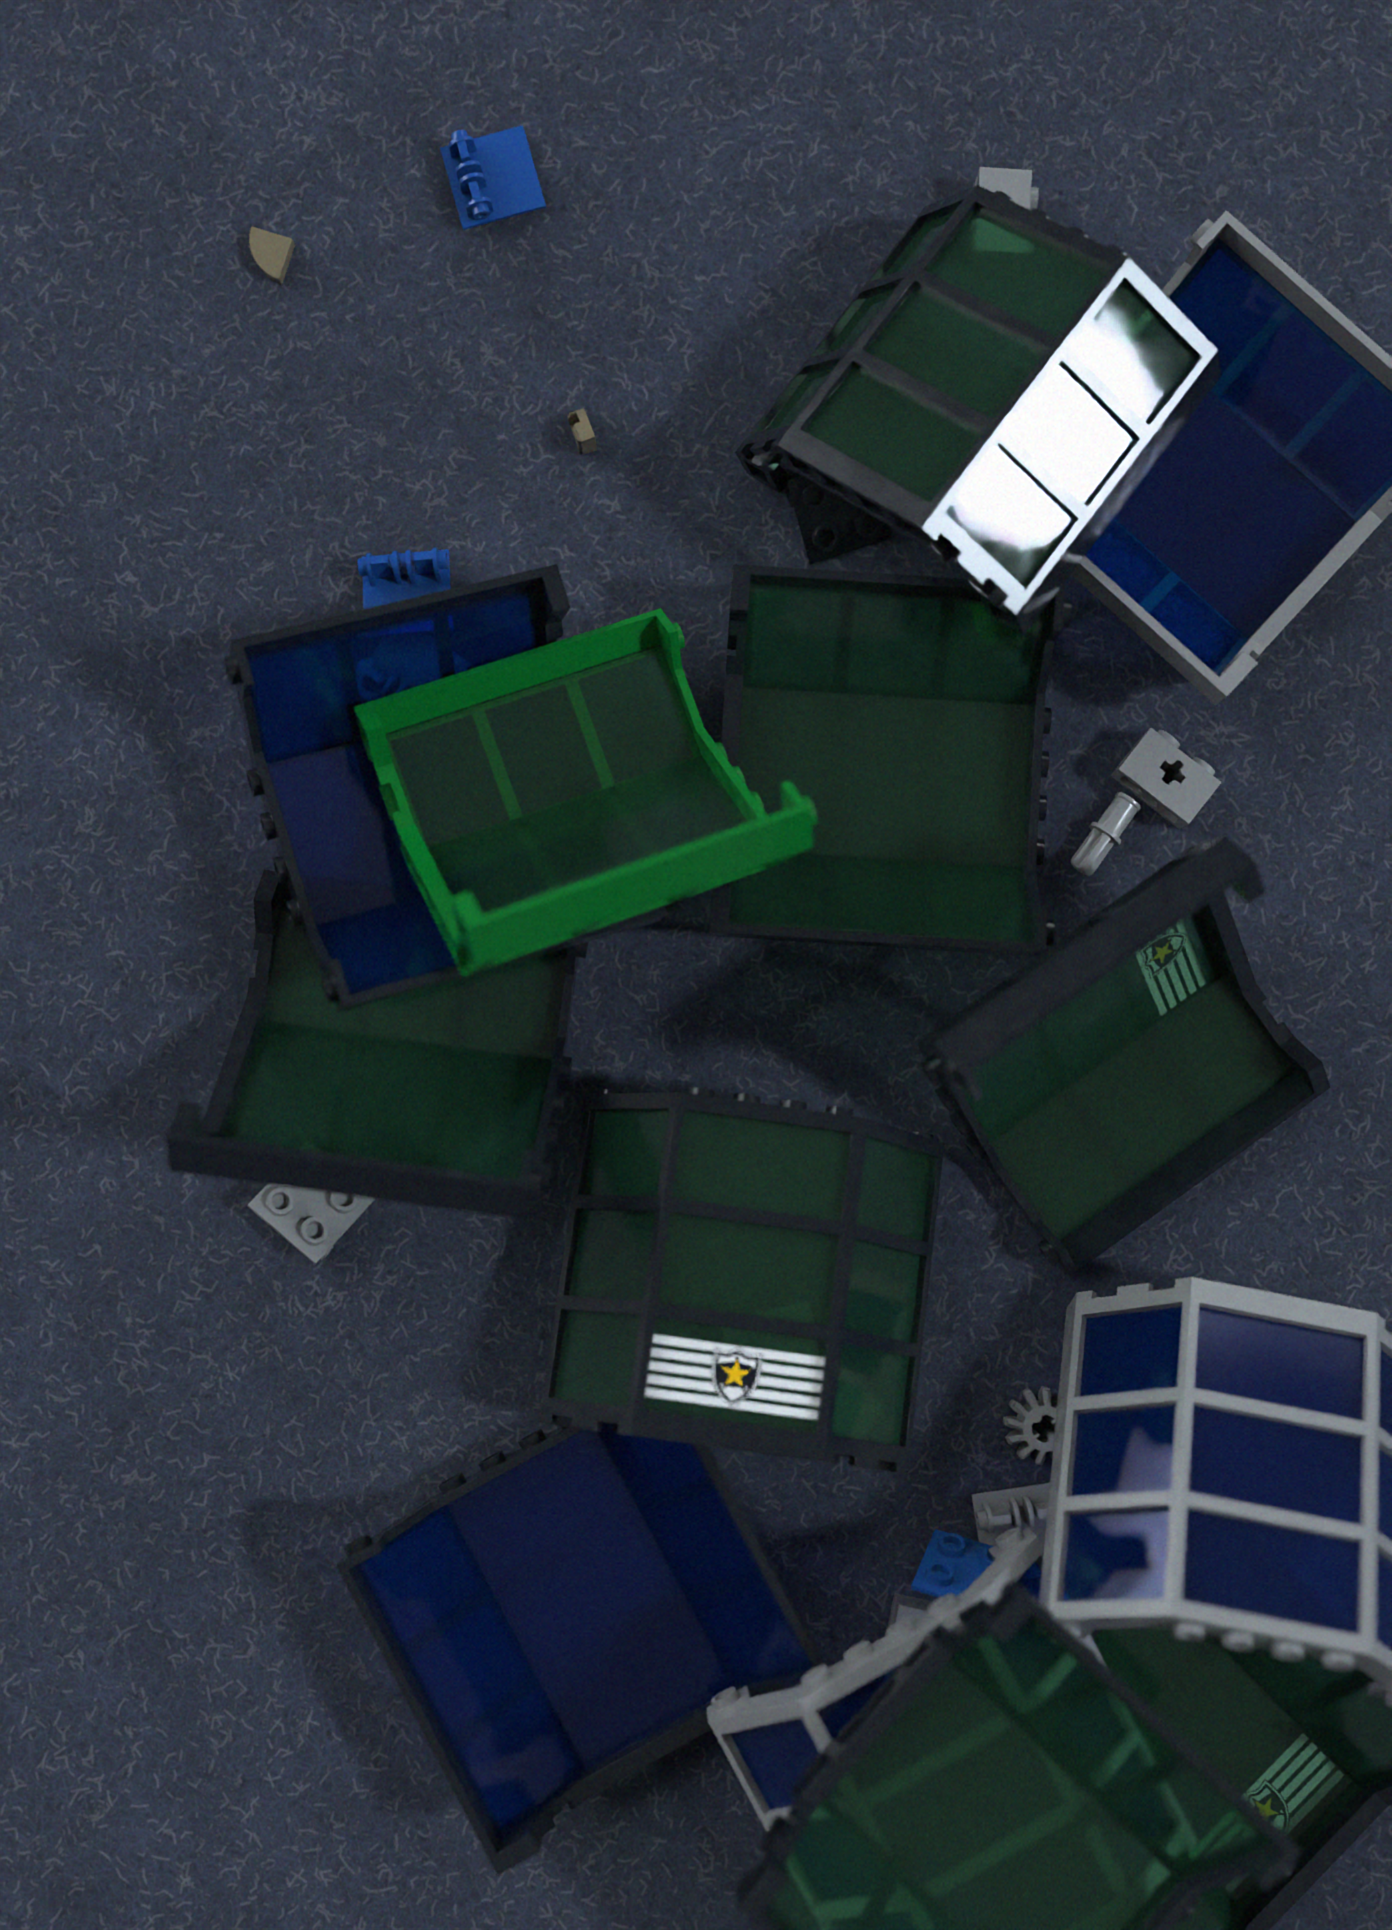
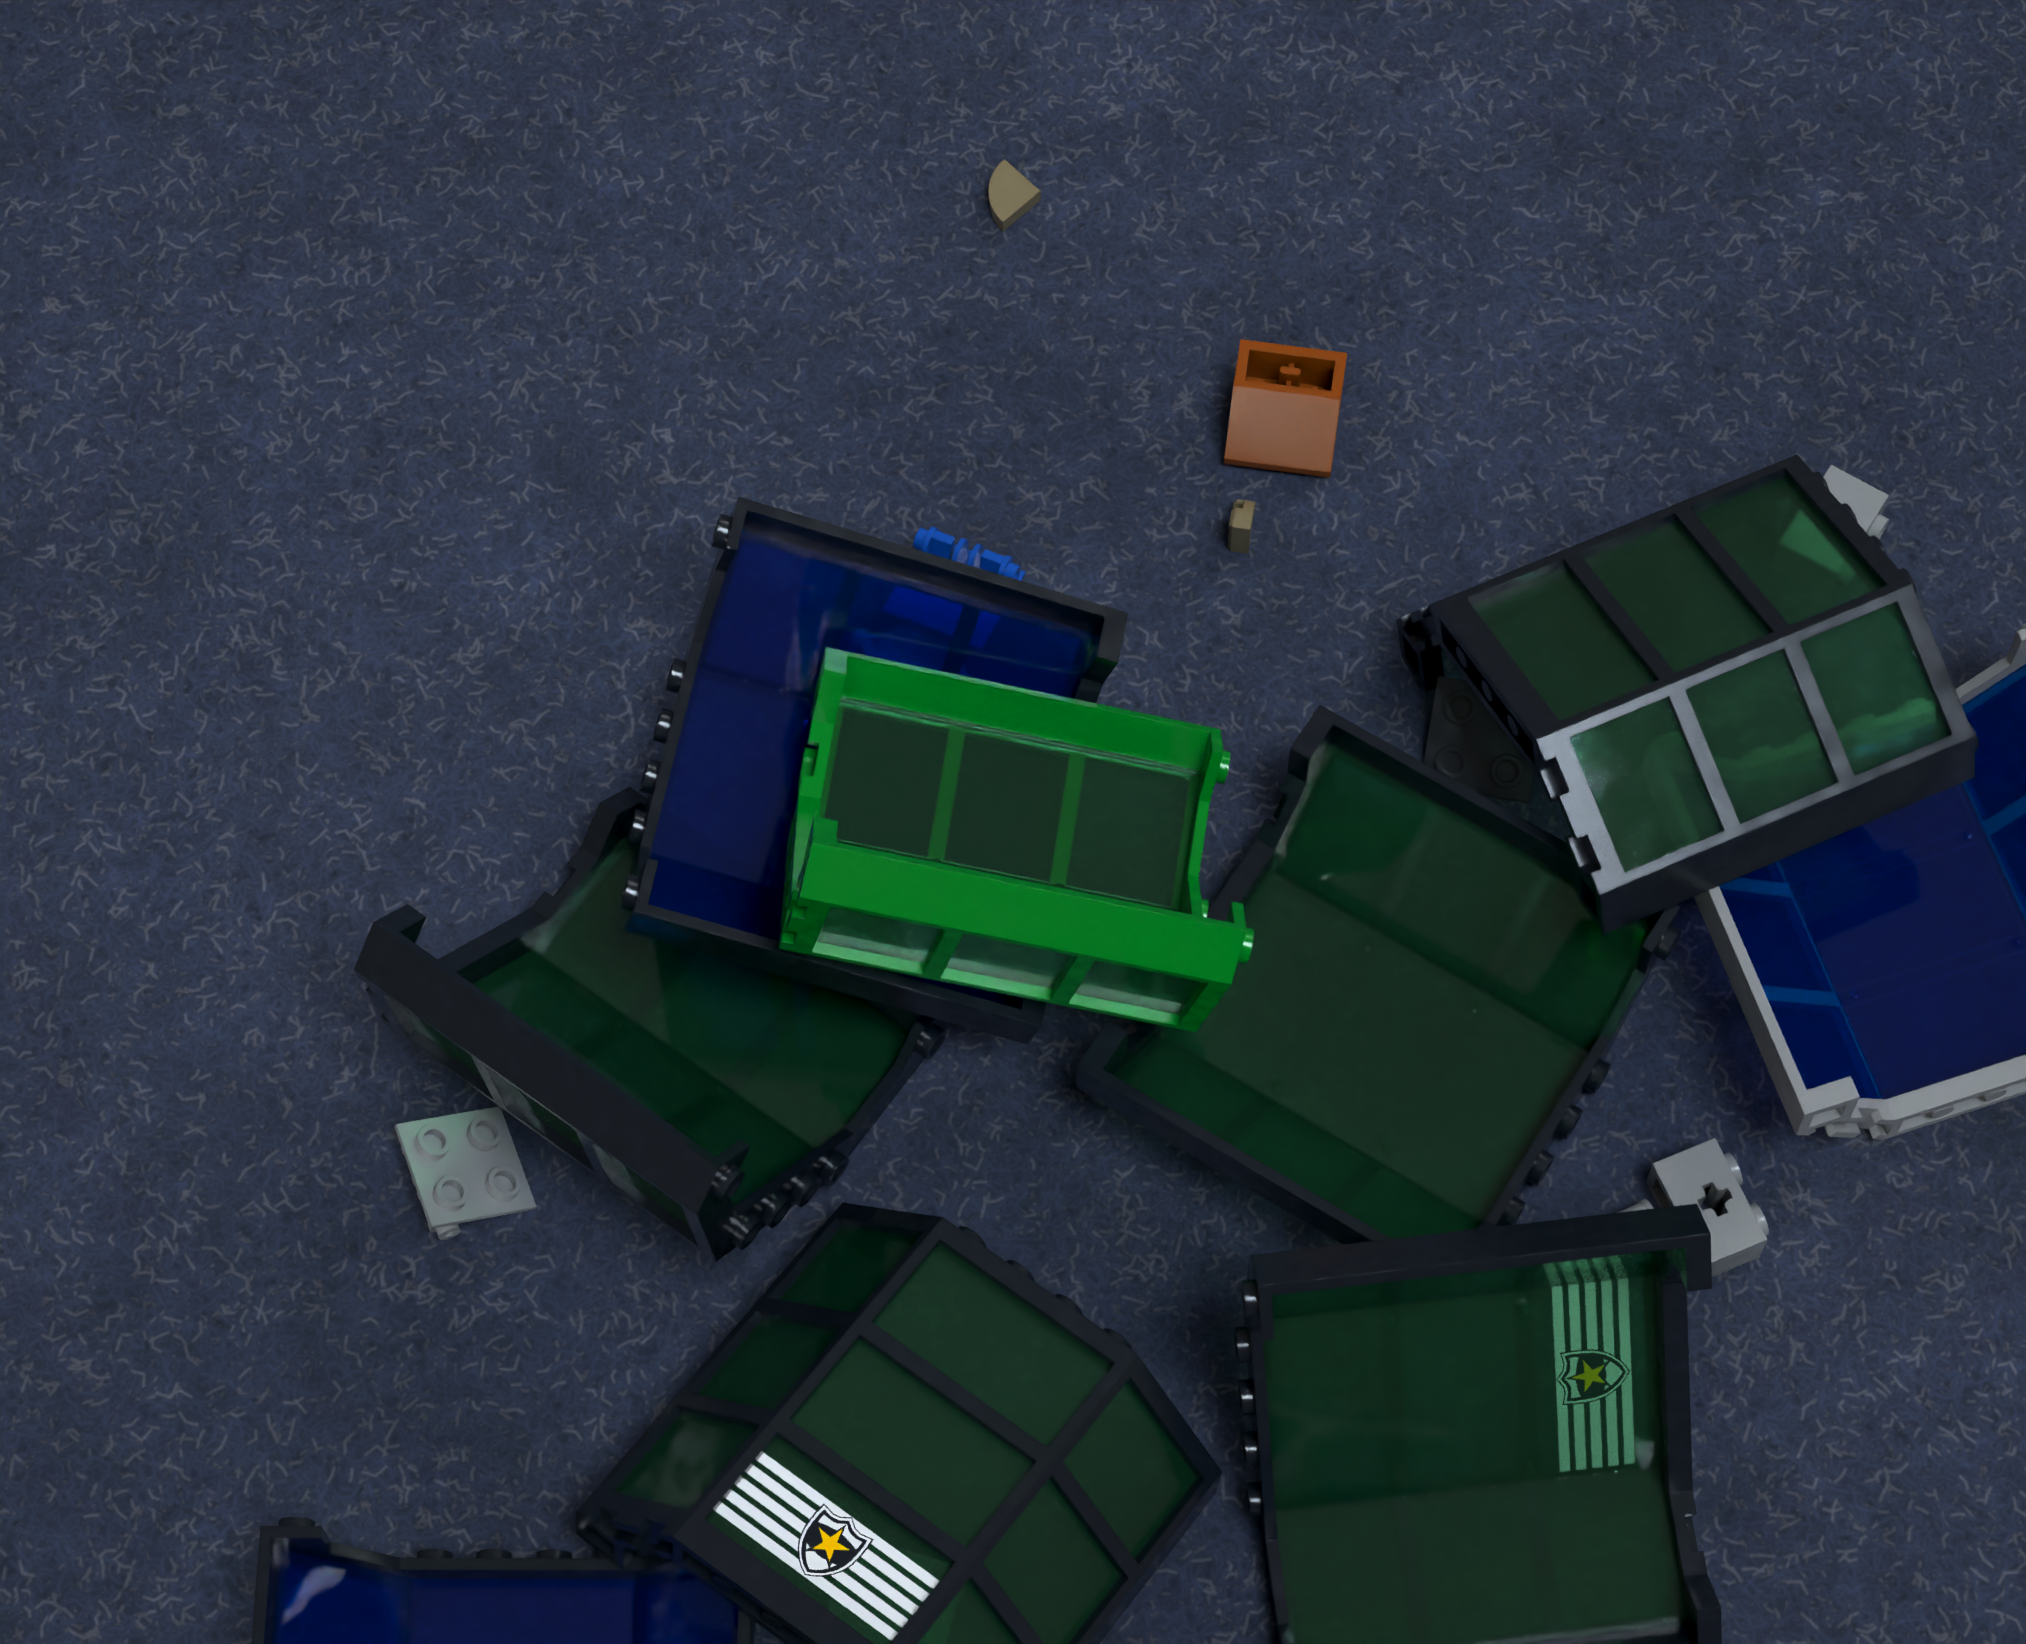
camera: 30 degrees right, 20 degrees down
blue hinge [440,125,546,230] -> none
none -> dark orange slope [1224,339,1347,478]

